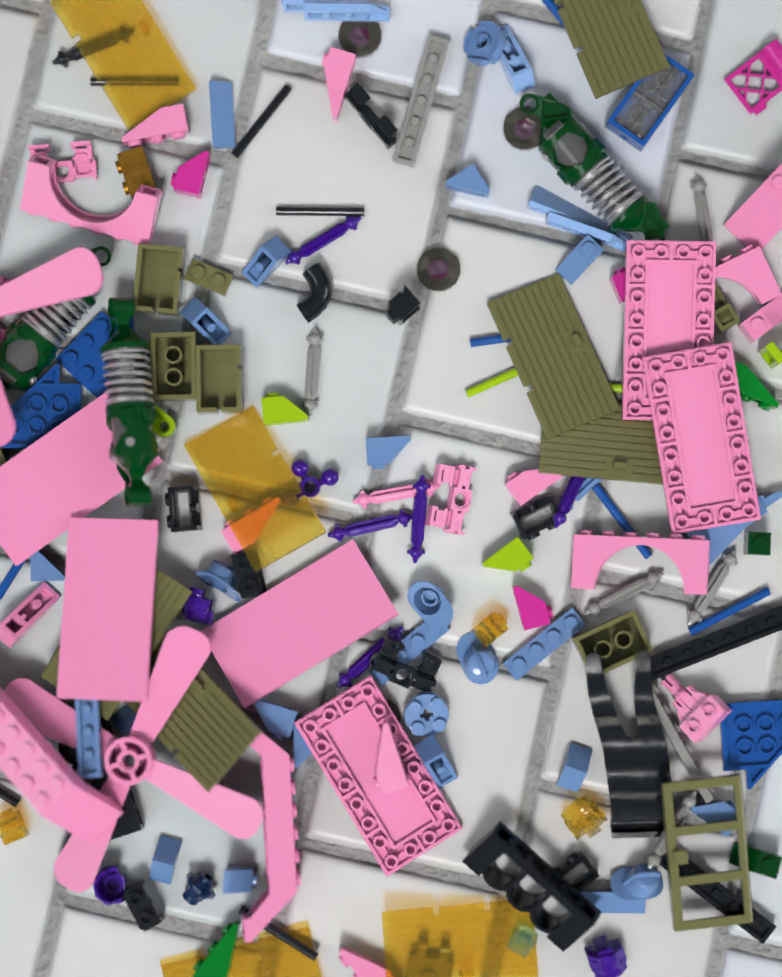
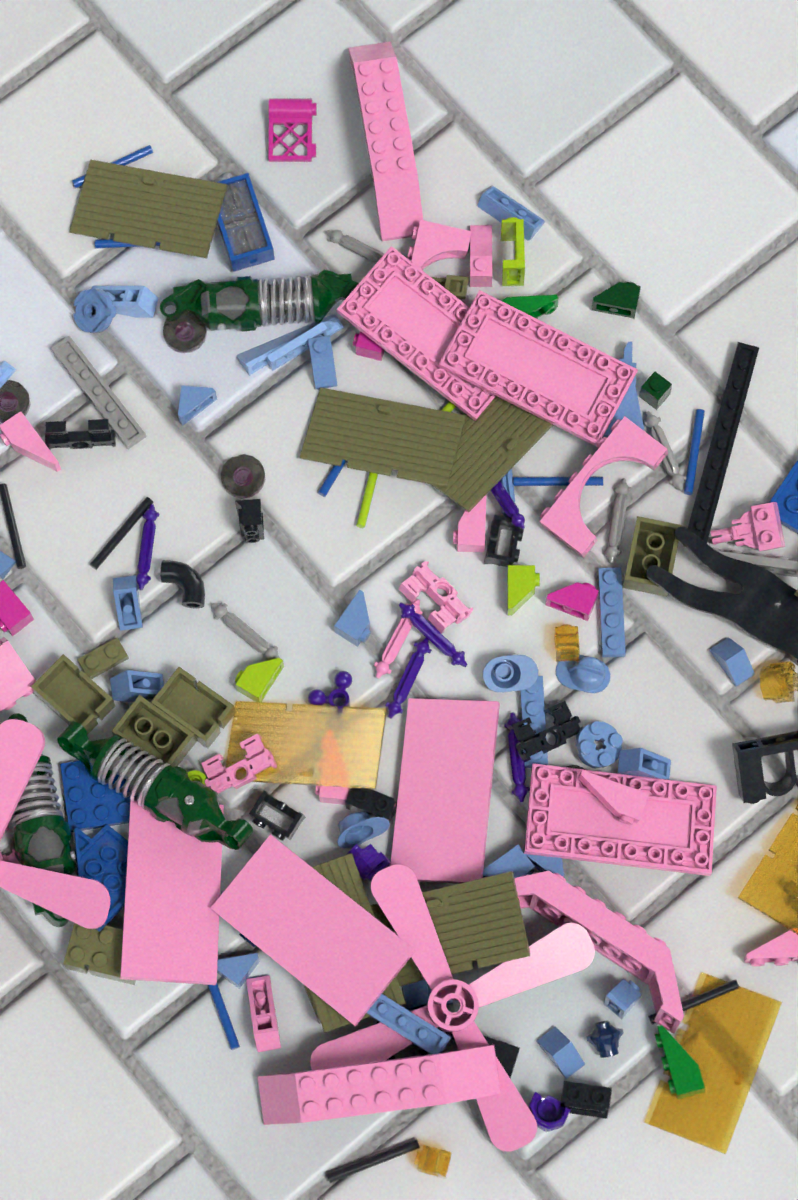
camera: 50 degrees left, 15 degrees down
none -> bright pink piece [201,733,277,799]

